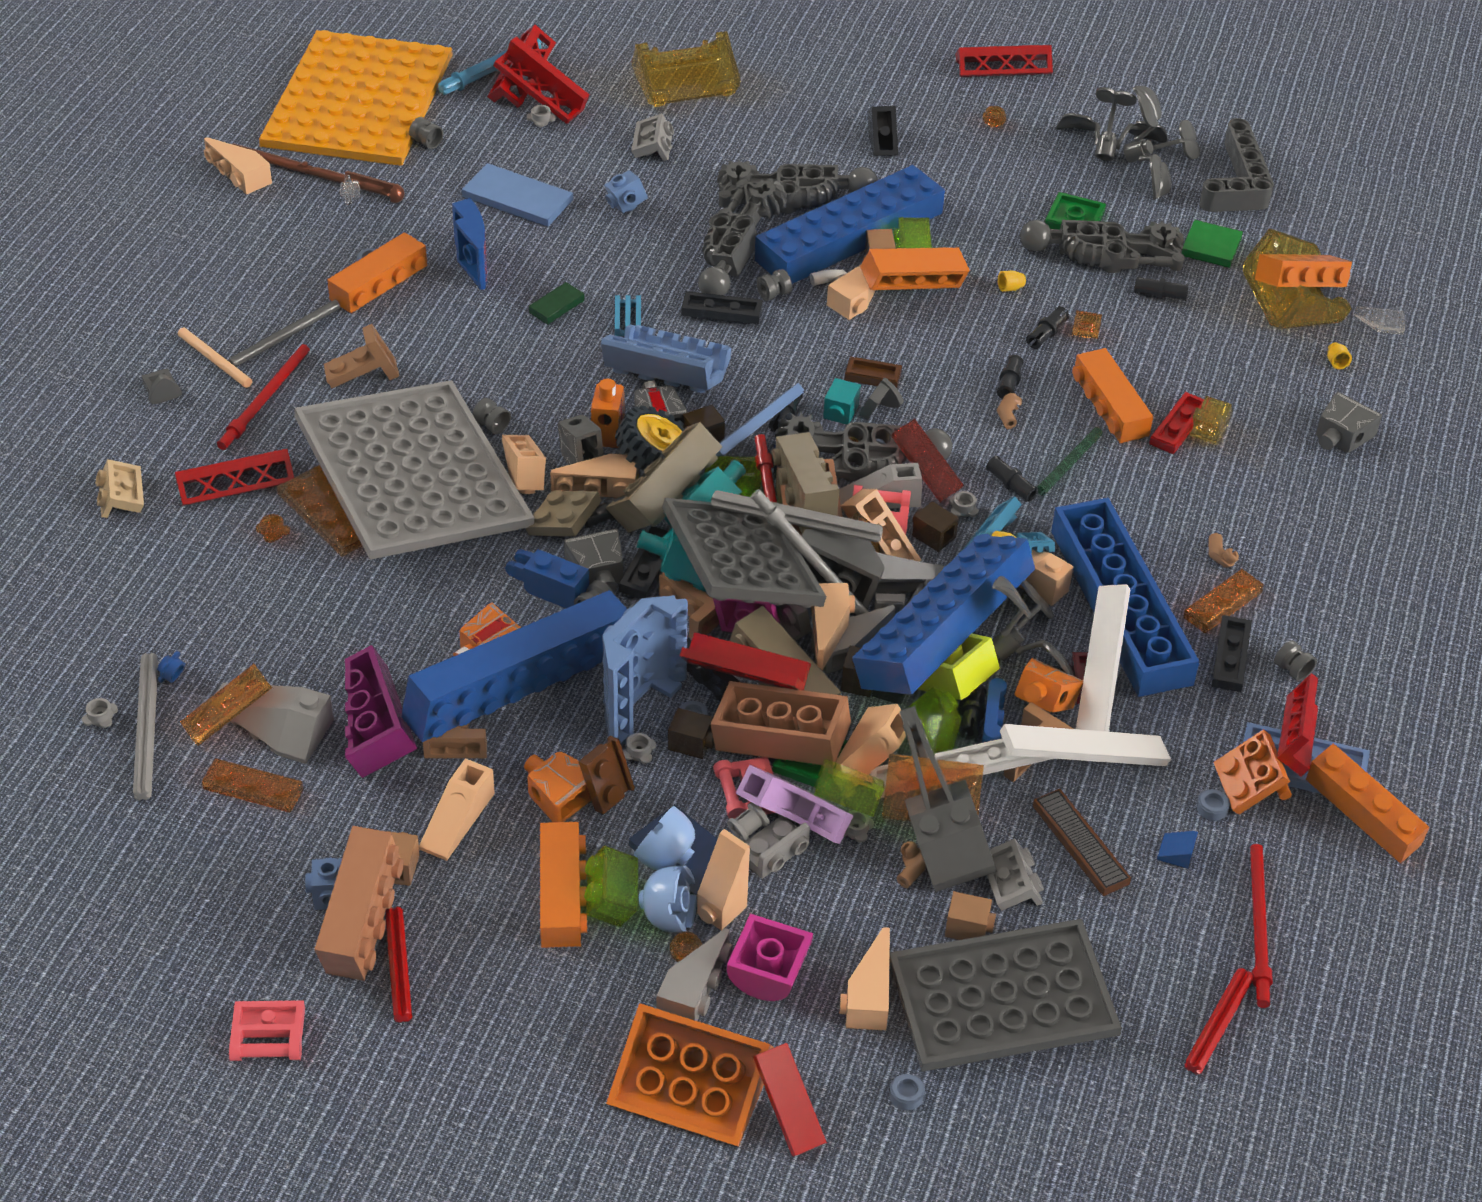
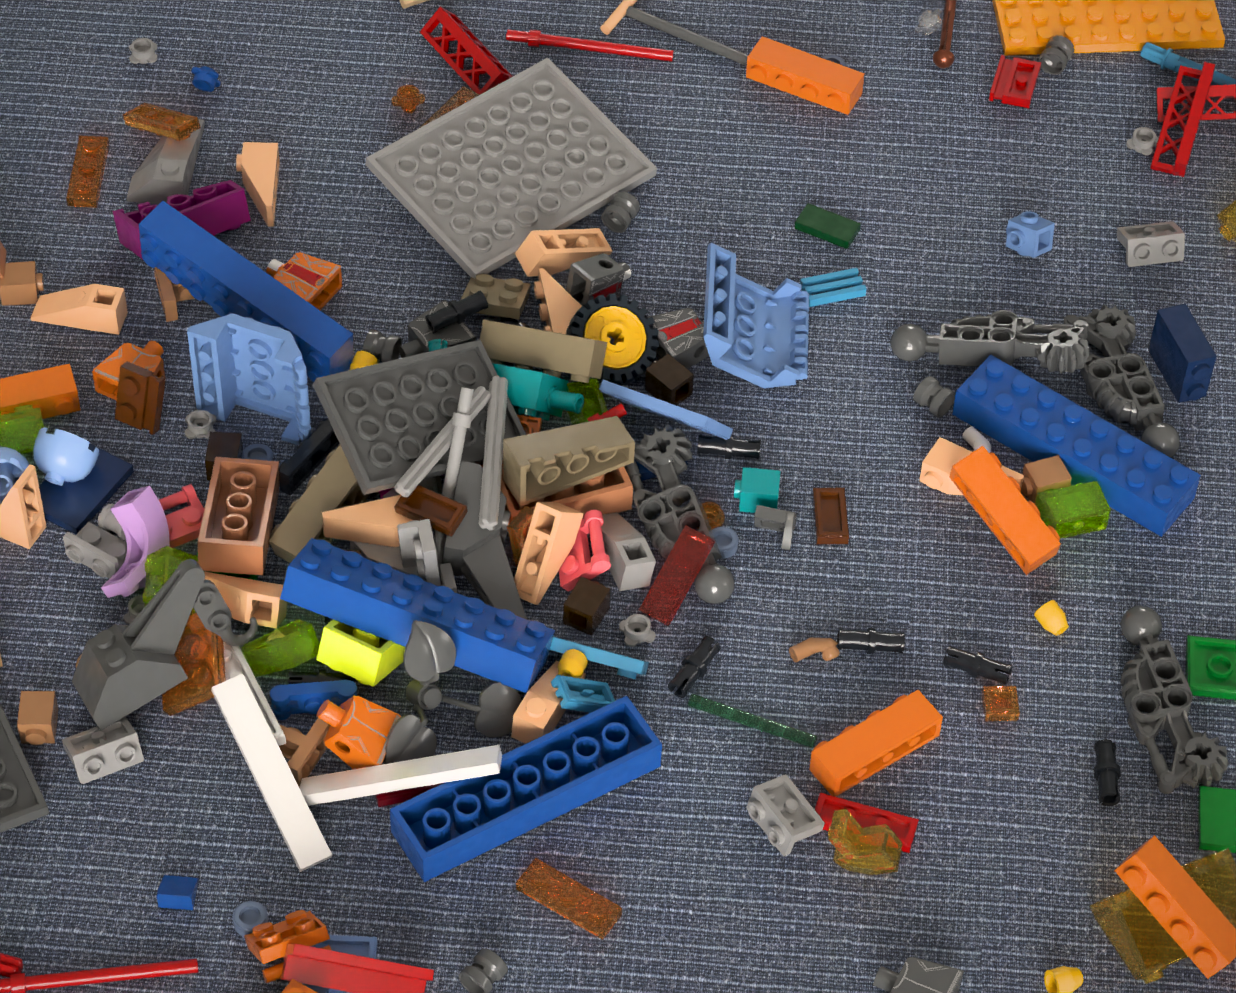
camera: 75 degrees right, 5 degrees up
light grey axle [133,653,158,801] -> none
medium nougat bracket [324,324,399,388] -> none
blue slope [452,198,487,290] -> none
medium blue tile [462,163,573,227] -> none
blue hinge [504,549,589,608] -> none
orange torso [591,378,625,448] -> none
red fence [680,632,811,691] -> none
black plate [681,291,763,324] -> none
tile [1033,789,1131,896] -> none
medium nougat arm [1208,533,1239,567] -> none
black plate [1211,615,1252,692] -> none
none -> light nougat slope [236,142,280,227]
none -> reddish brown tile [394,485,468,537]
none -> light grey axle [395,386,491,497]
none -> light grey bracket [397,519,440,586]
none -> black pin [425,290,488,333]
none -> light grey bracket [746,774,825,856]
none -> red plate [989,55,1041,108]
none -> dark blue brick [1148,303,1217,403]

